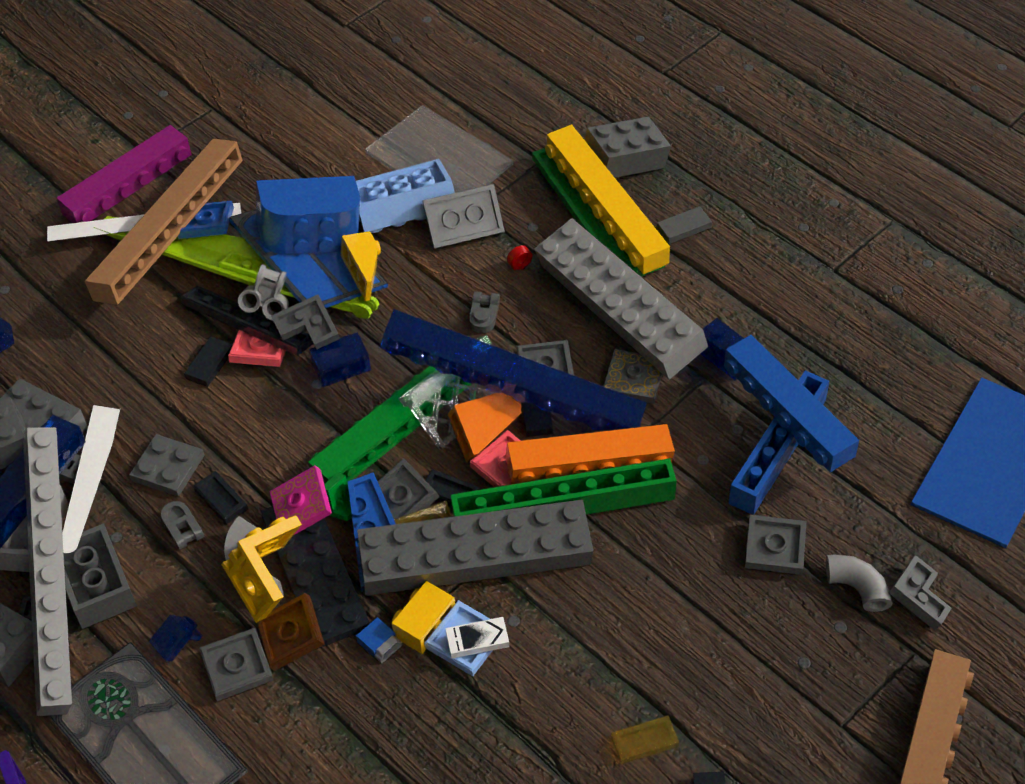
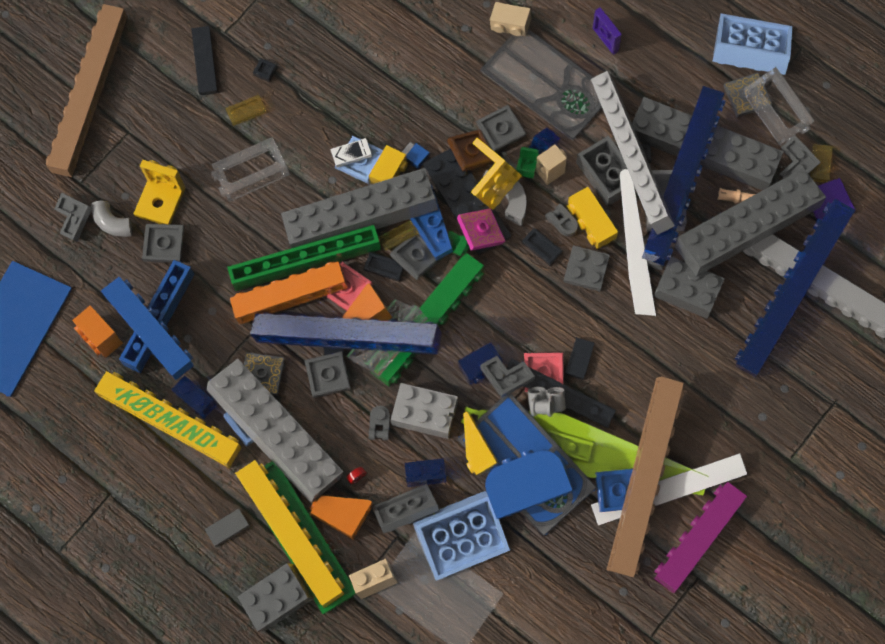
camera: 175 degrees right, 20 degrees up
none -> orange brick [72,306,123,358]
none -> yellow brick [94,371,241,468]
none -> yellow bracket [133,160,186,225]
none -> clear piece [211,137,290,202]
none -> orange slope [310,496,373,539]
none -> tan brick [349,559,398,599]
none -> light grey piece [391,383,458,439]
none -> clear blue brick [404,458,447,487]
none -> green bracket [516,147,539,178]
none -> tan brick [536,145,567,185]
none -> yellow brick [567,187,618,249]

